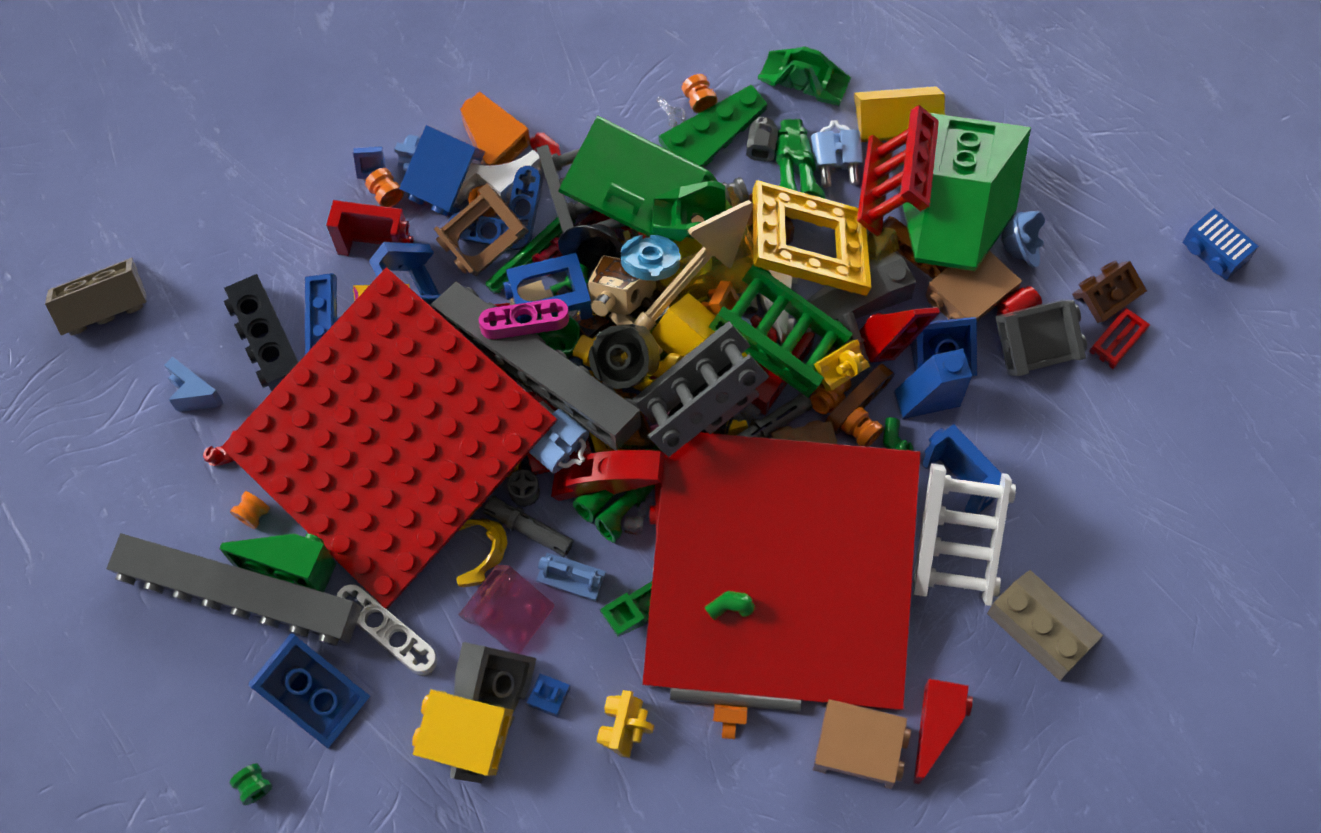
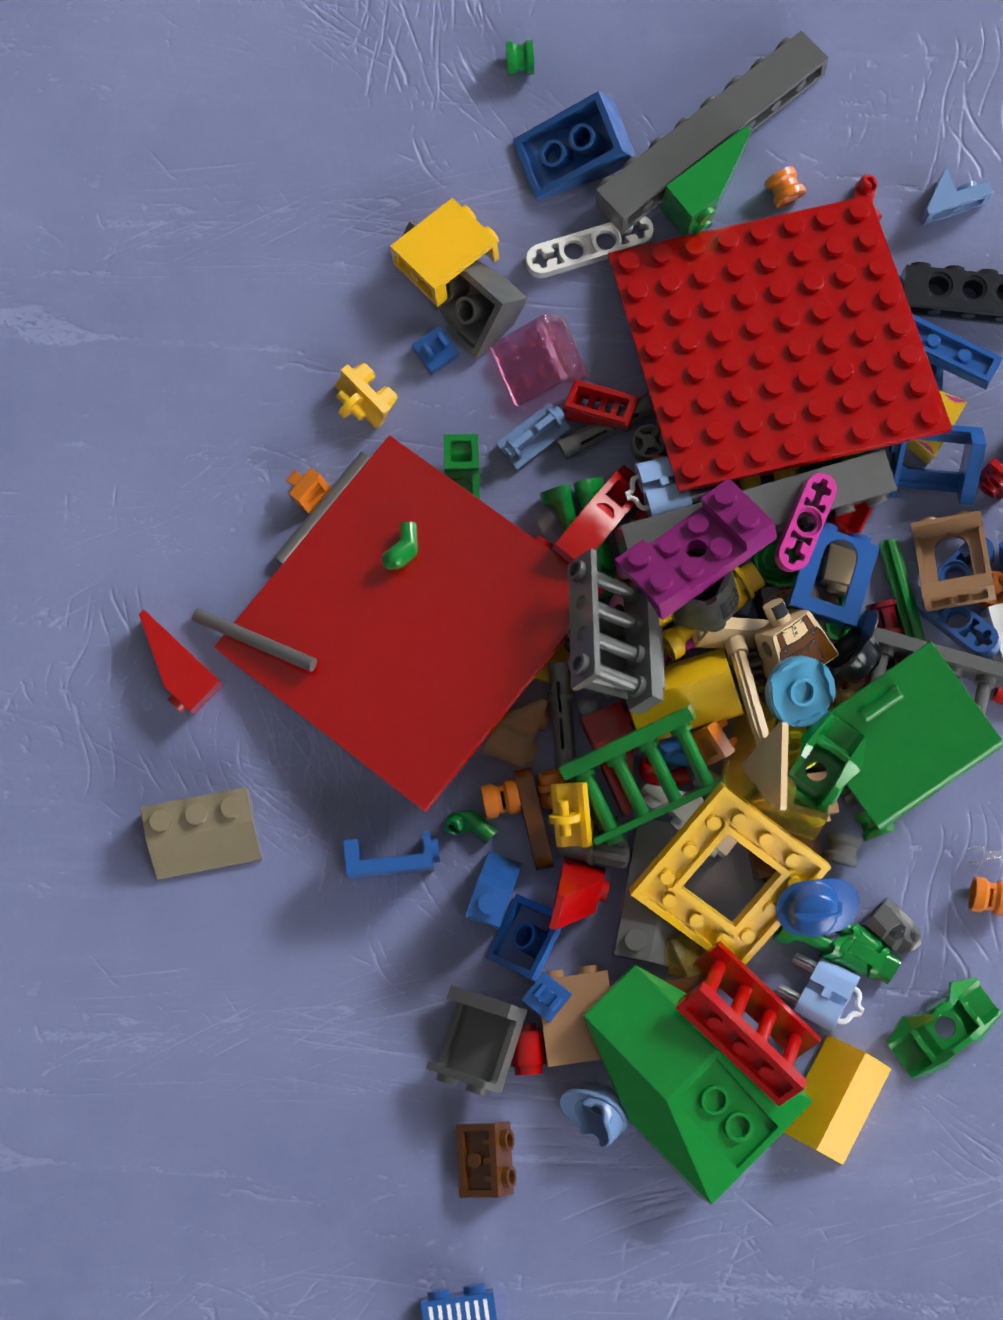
camera: 115 degrees right, 15 degrees up
yellow helmet [456,518,508,587] -> none
green wing [659,84,767,167] -> none
medium nougat panel [813,699,911,789] -> none
white fence [912,463,1016,606] -> none
red tile [1089,308,1150,369] -> none
none -> dark grey bar [192,608,317,672]
none -> blue tile [521,971,572,1023]
none -> red slope [563,379,640,429]
none -> magenta piece [615,478,777,621]
none -> blue piece [776,878,860,937]

